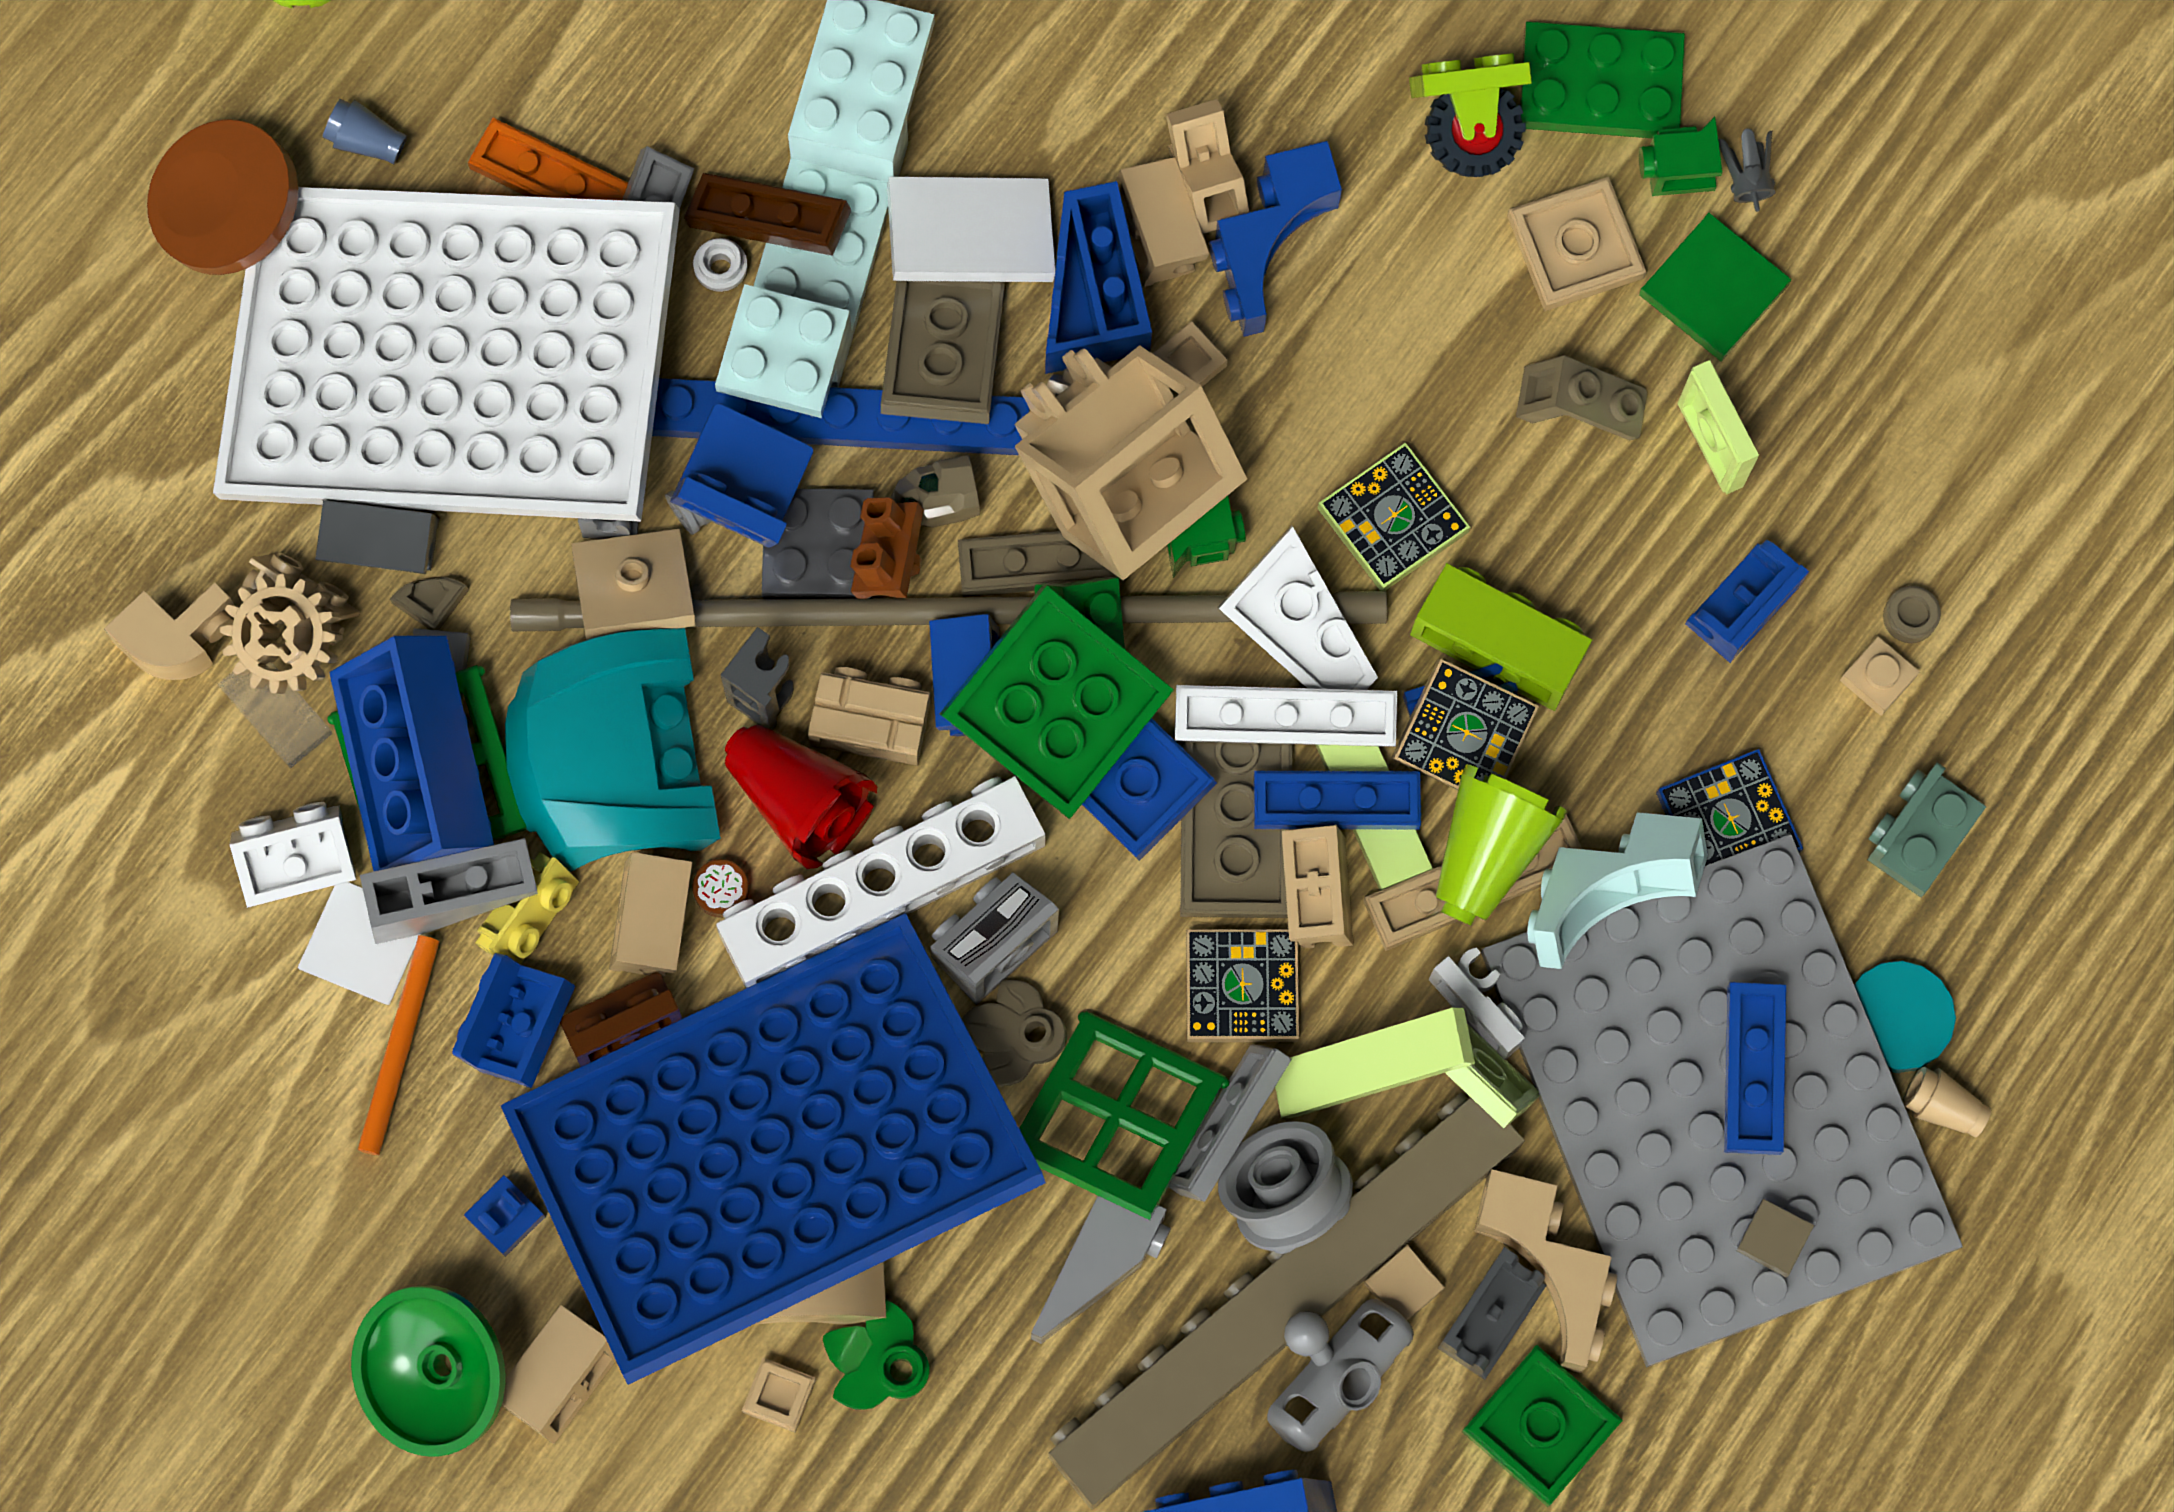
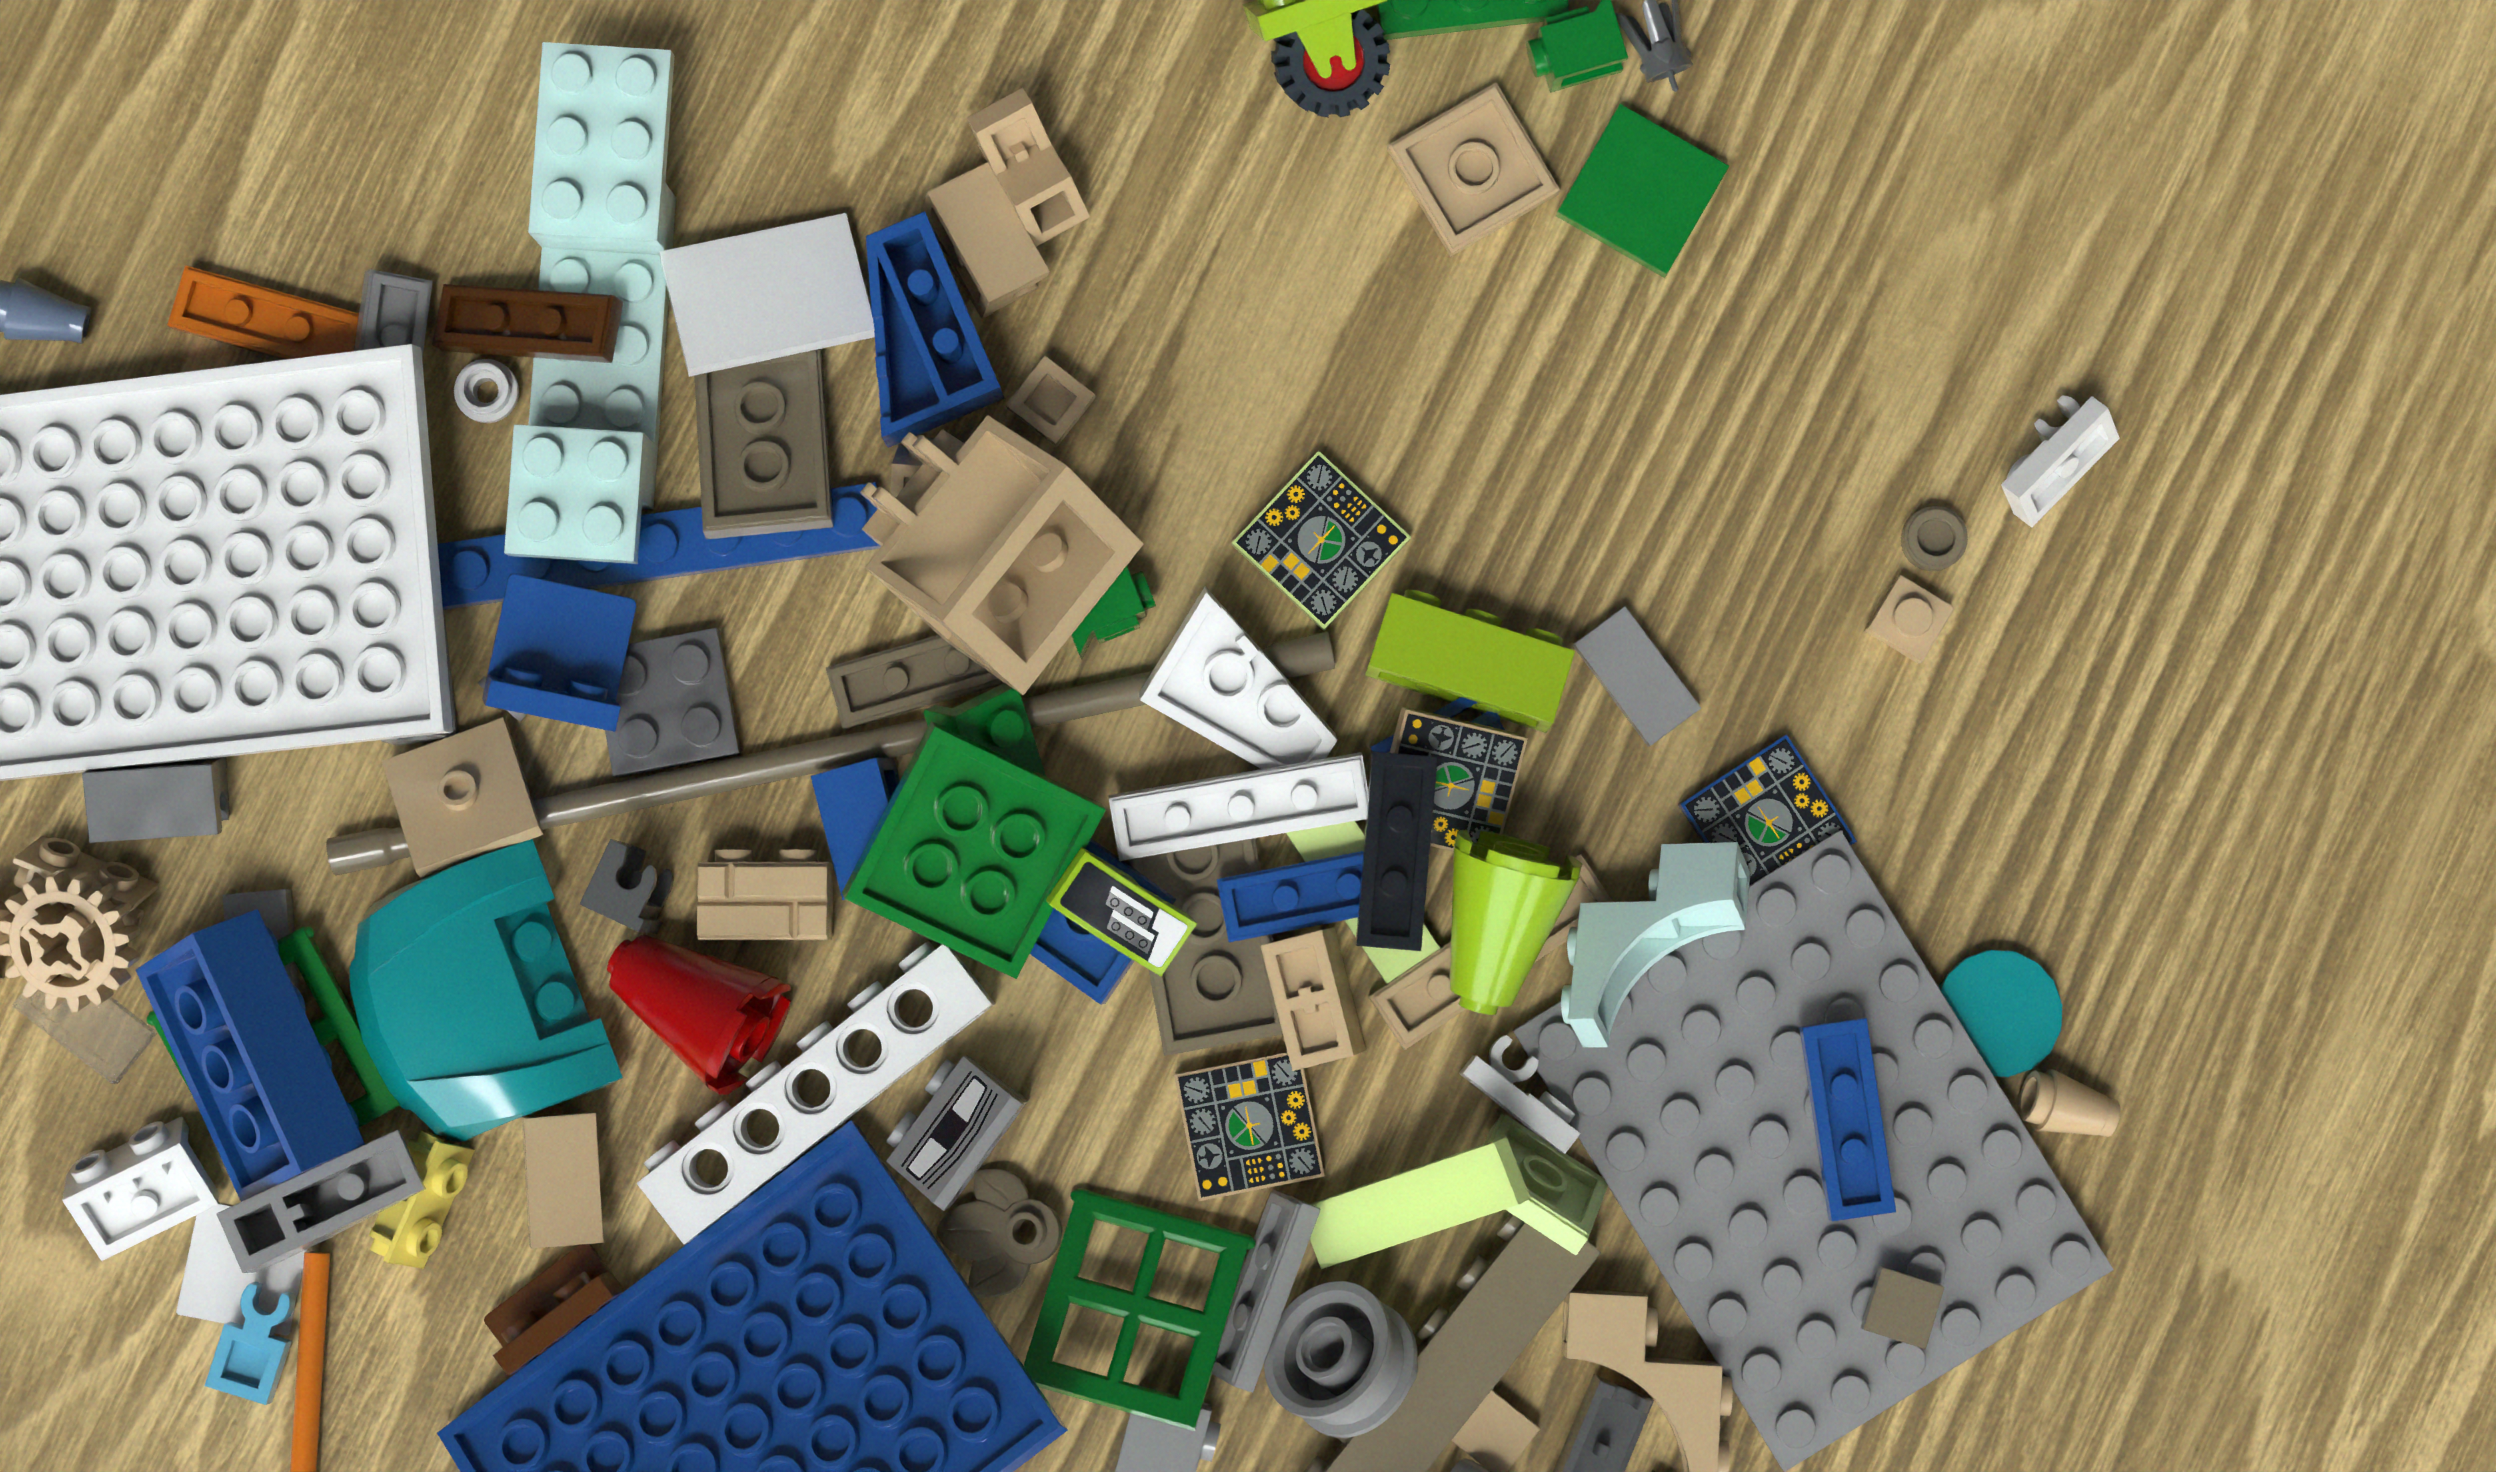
camera: 10 degrees left, 10 degrees up
dark tan tile [390,577,468,631] -> none
blue bracket [452,953,575,1088] -> none
tile [692,859,749,918] -> none
dark orange hips [850,497,924,599] -> none
dark tan rock [890,455,980,528] -> none
blue arch [1209,141,1342,337] -> none
dark tan bracket [1516,355,1647,440] -> none
yellowish green tile [1677,360,1759,495] -> none
blue hinge [1685,540,1809,663] -> none
sand green bracket [1867,762,1986,898] -> none
none -> medium azure plate [205,1282,296,1405]
none -> slope [1046,847,1197,976]
none -> black plate [1355,752,1438,951]
none -> light grey tile [1573,606,1701,747]
none -> white plate [2001,395,2120,527]

